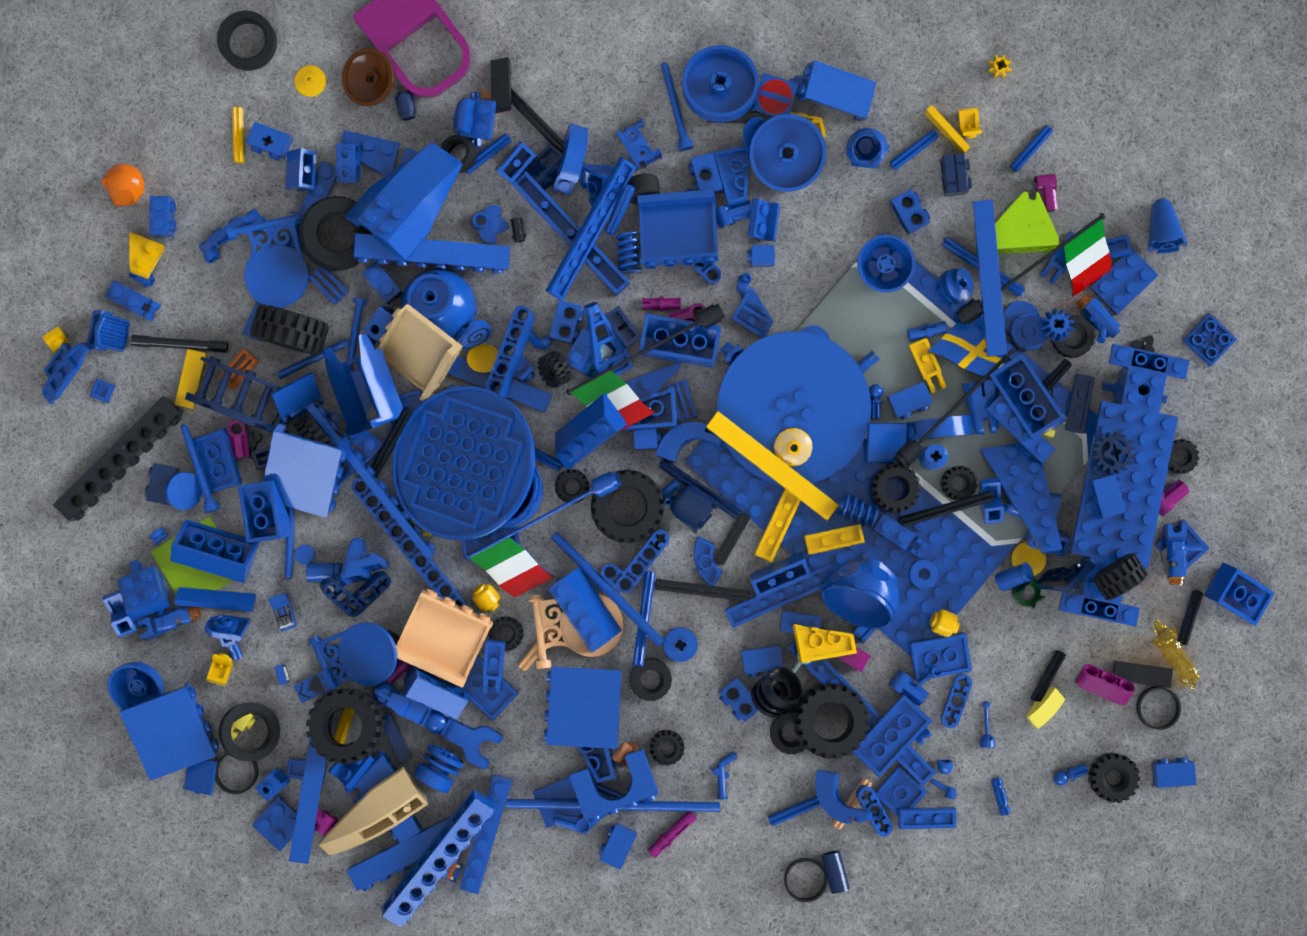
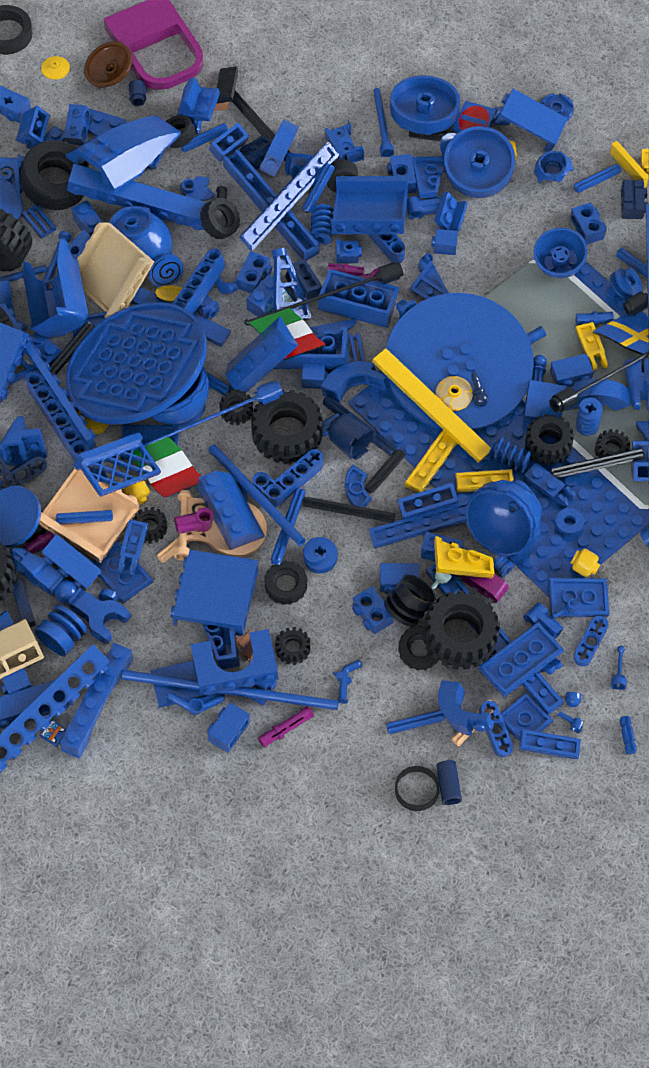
camera: 10 degrees right, 25 degrees down
black tyre [537,351,572,388] -> none
none -> blue axle [56,510,113,525]
none -> blue fence [73,432,161,497]
none -> blue tile [98,588,119,601]
none -> magenta piece [174,508,213,534]
none -> black tyre [200,197,240,239]
none -> blue brick [336,239,362,264]
none -> dark blue bar [471,371,488,407]
none -> blue tile [540,93,574,121]

